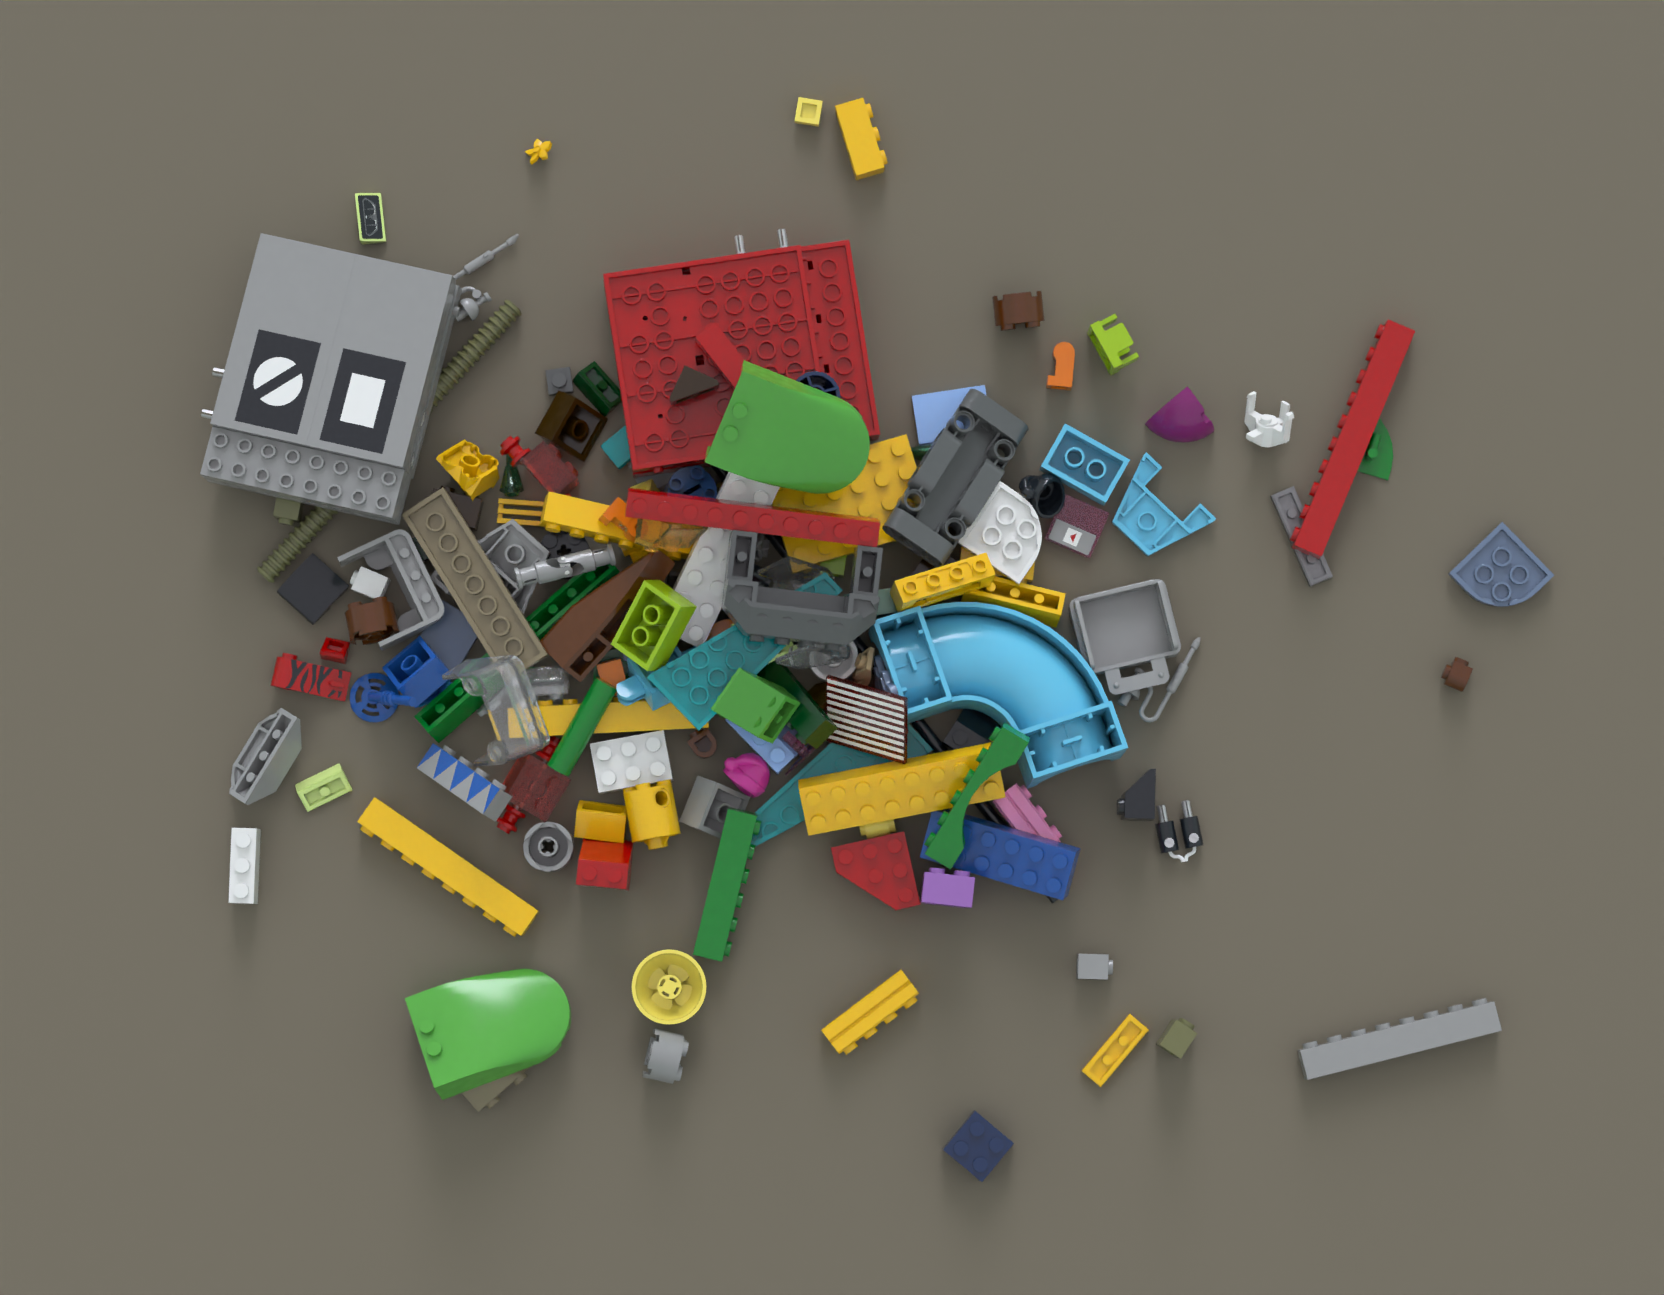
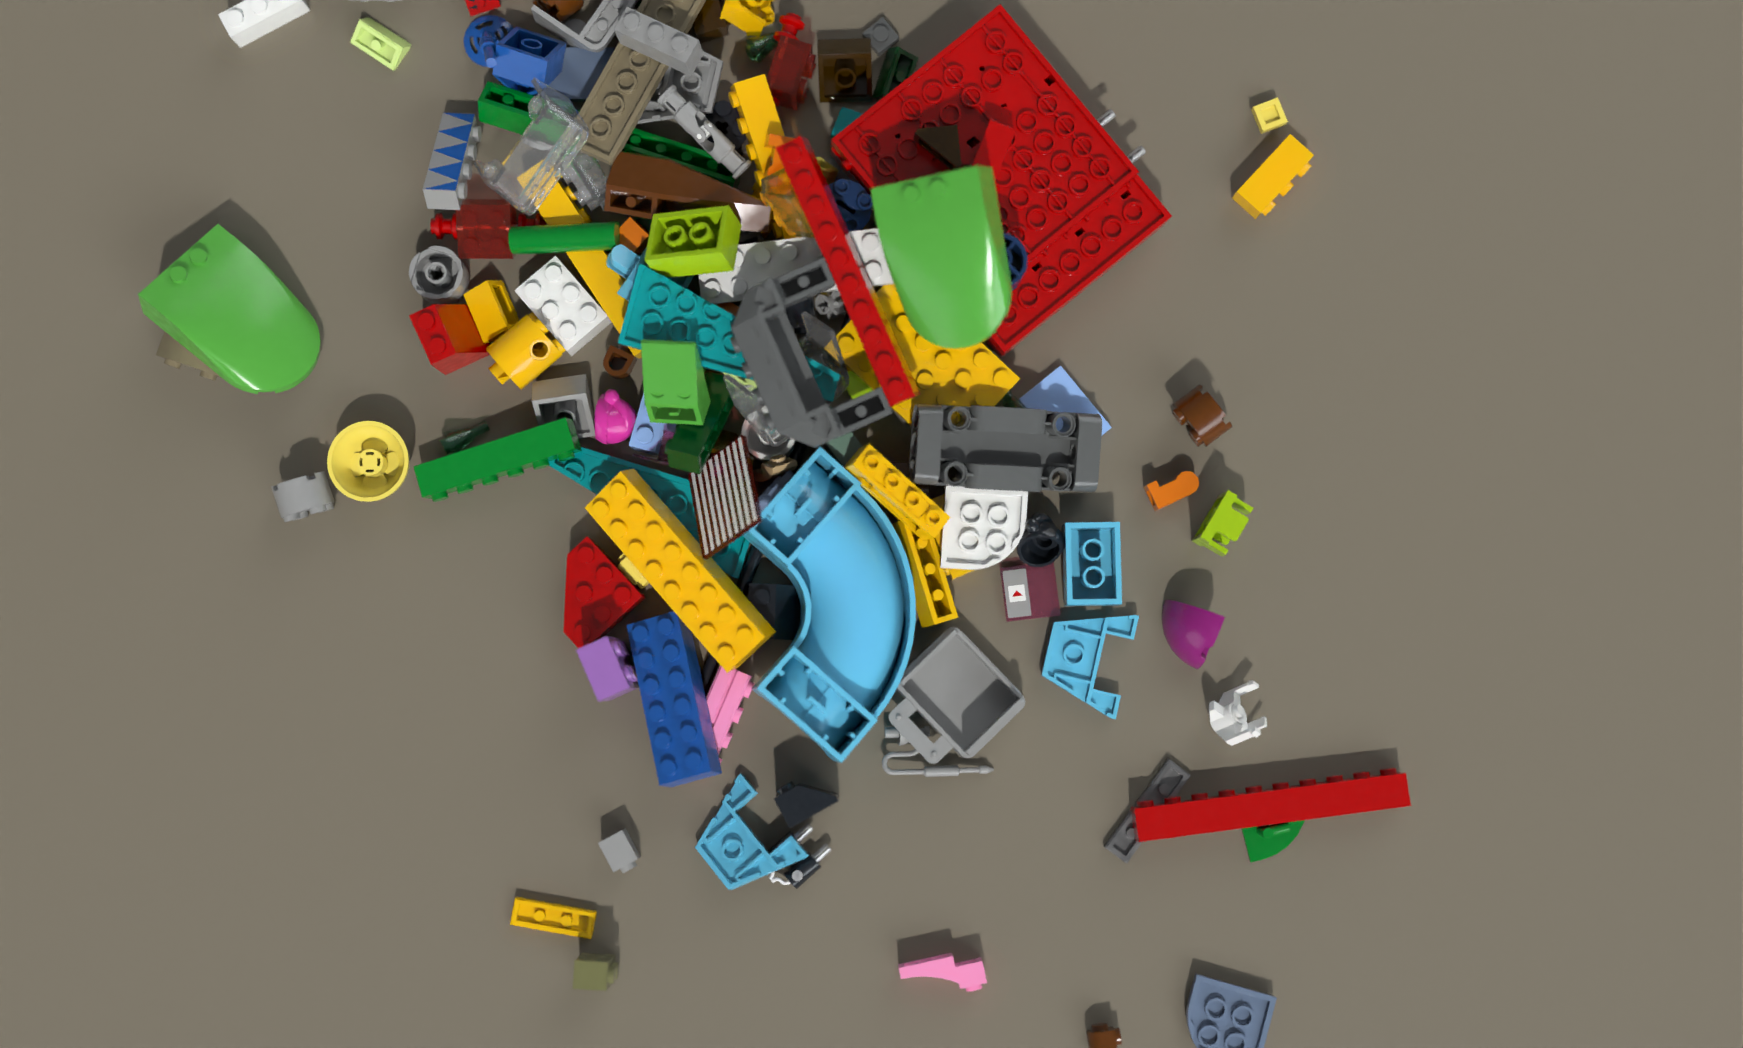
camera: 60 degrees right, 0 degrees up
yellow brick [357,797,540,937] -> none
yellow tile [497,498,544,527] -> none
yellow brick [821,970,919,1055] -> none
green arch [924,723,1030,869] -> none
dark blue brick [942,1110,1014,1182] -> none
none -> clear green cone [439,420,490,454]
none -> light grey brick [614,7,704,77]
none -> medium azure wing [695,773,809,890]
none -> bright pink slope [898,952,987,992]

